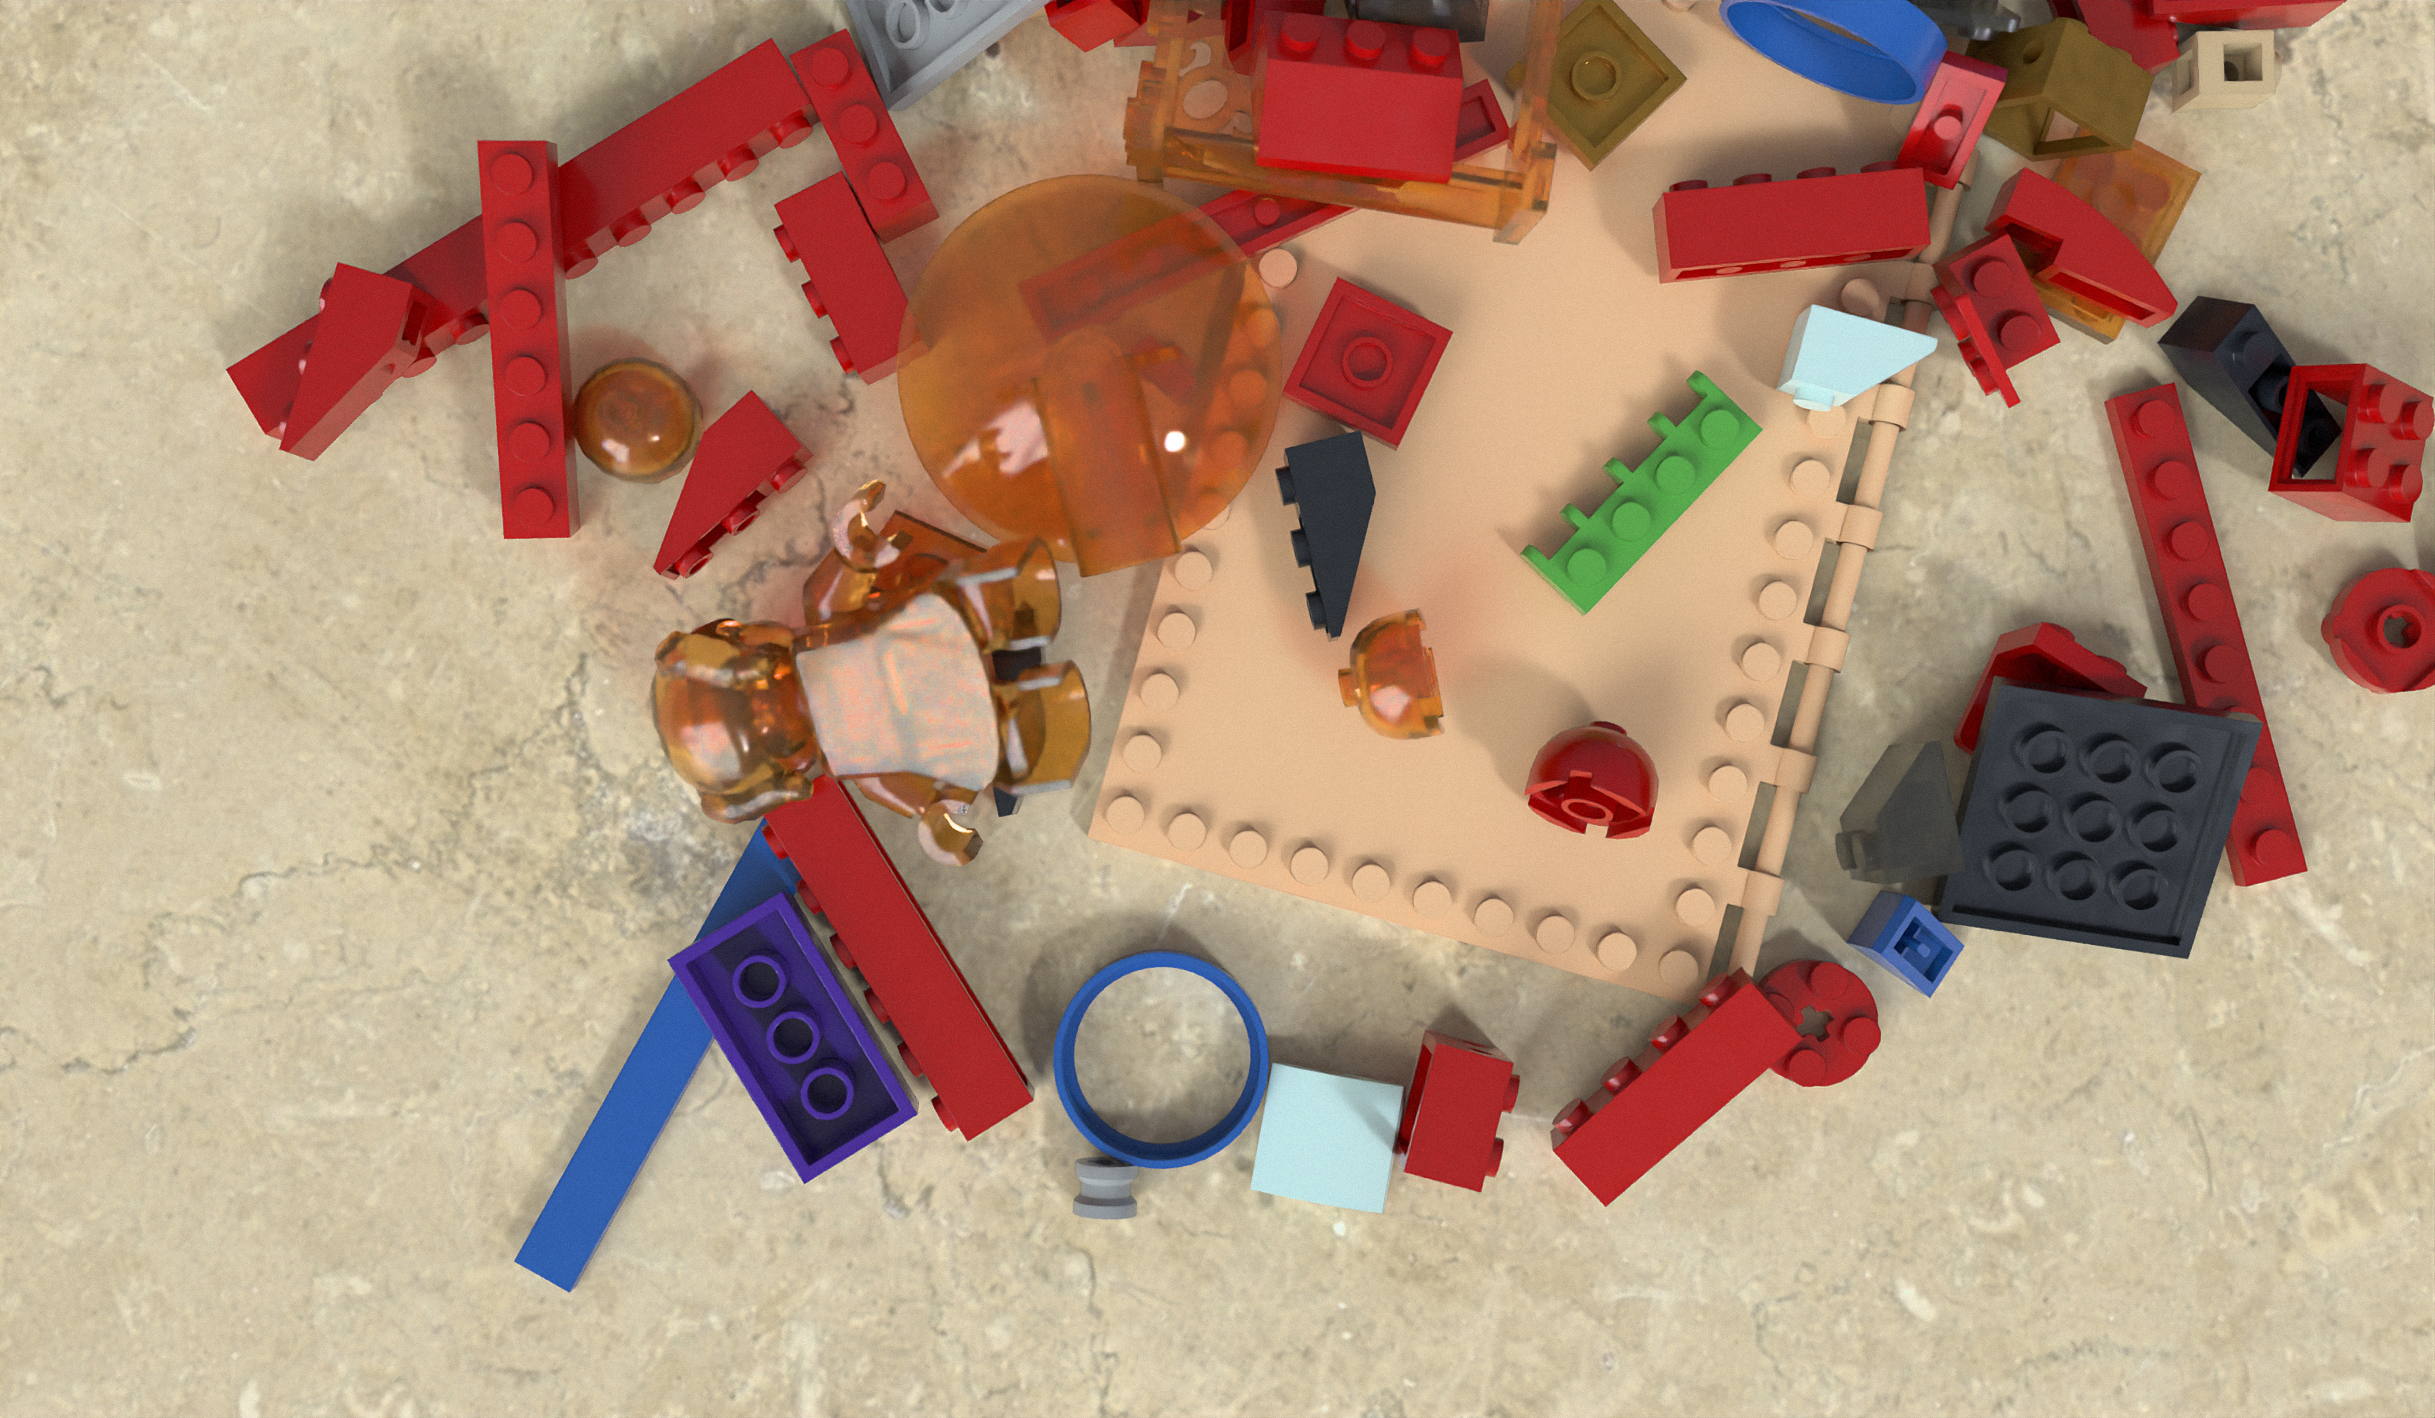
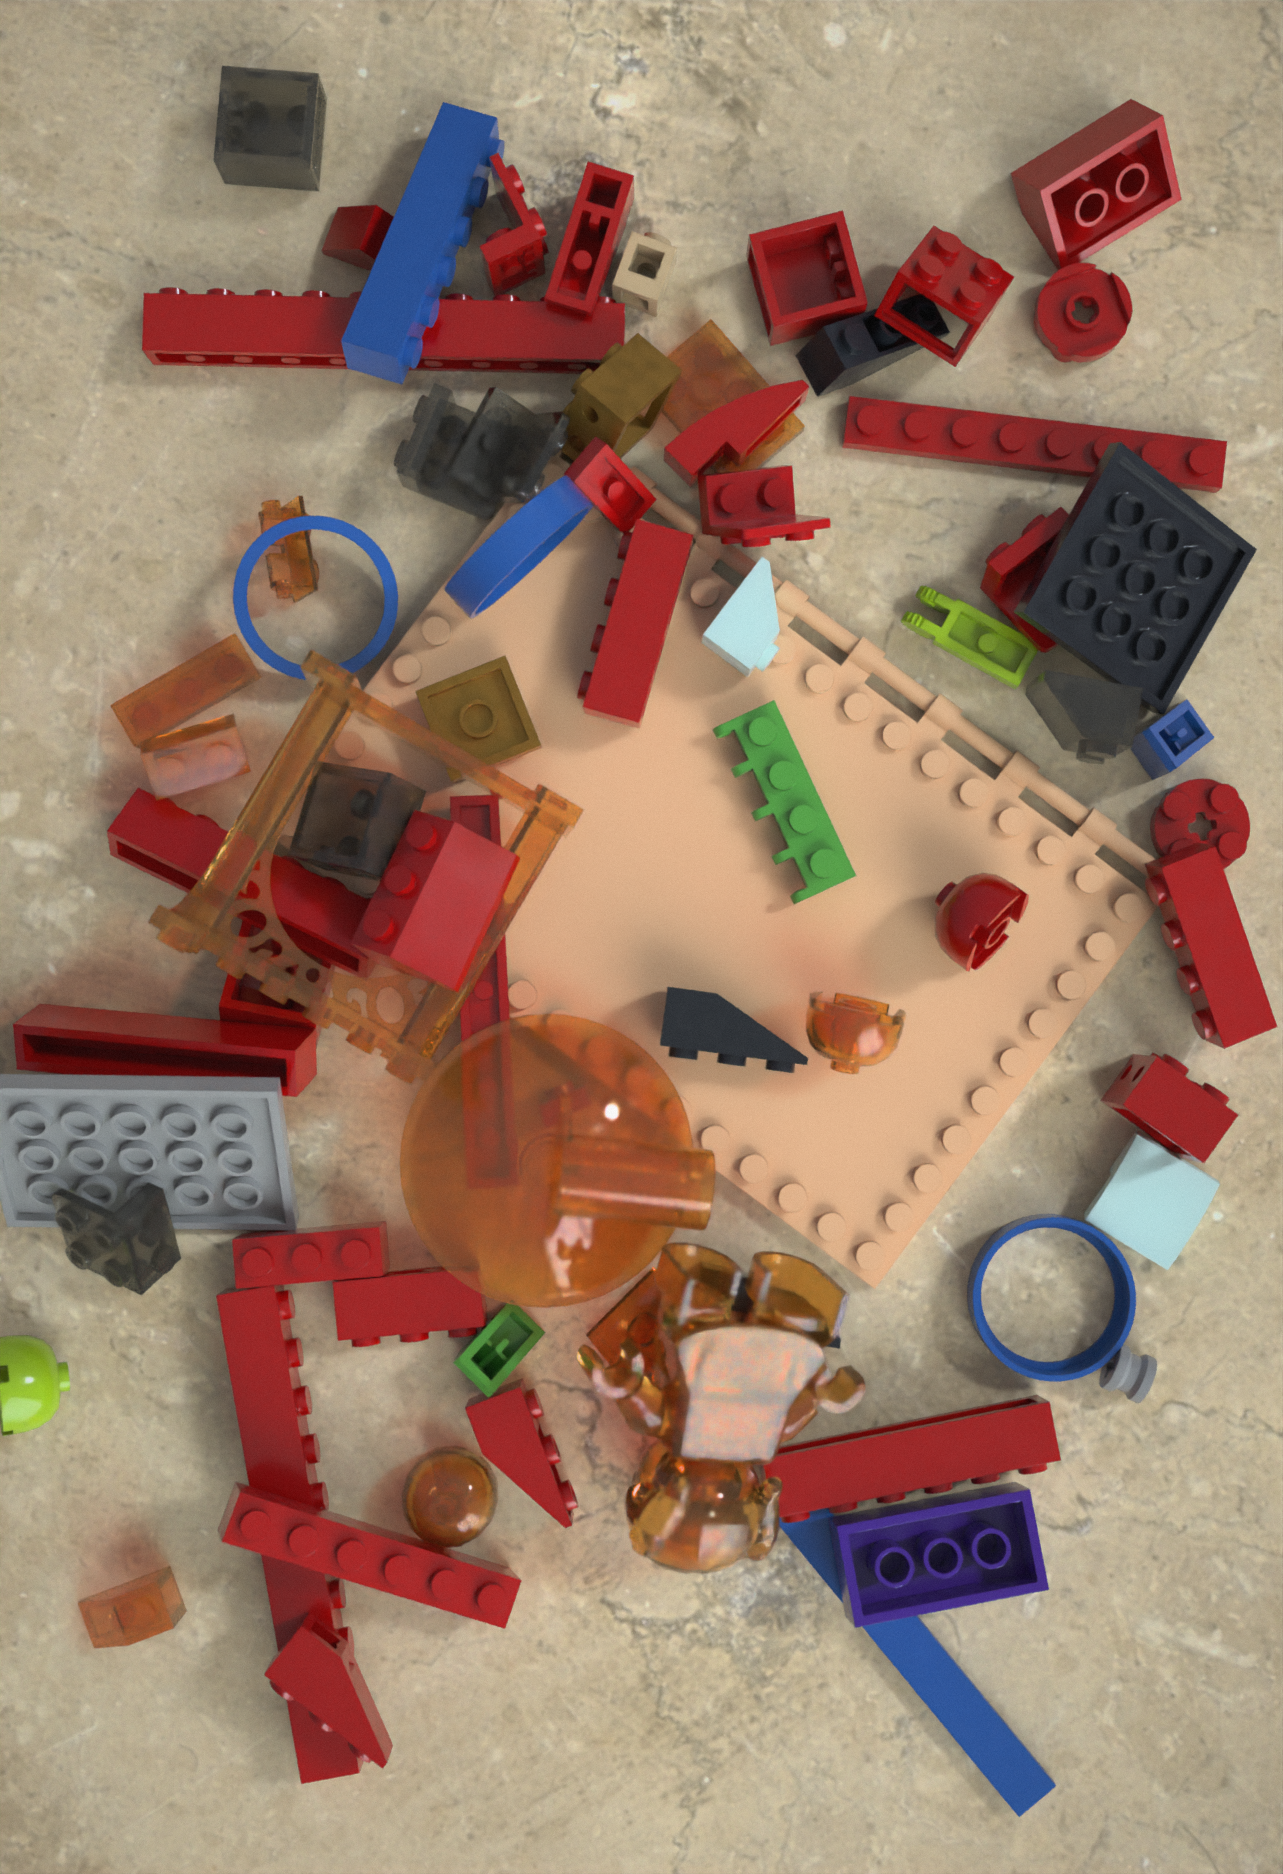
camera: 75 degrees left, 0 degrees up
red plate [1281,277,1453,451] -> none
none -> clear orange slope [78,1566,187,1649]
none -> bright green slope [453,1299,545,1398]
none -> red piece [746,210,868,346]
none -> lime hinge [901,585,1038,689]

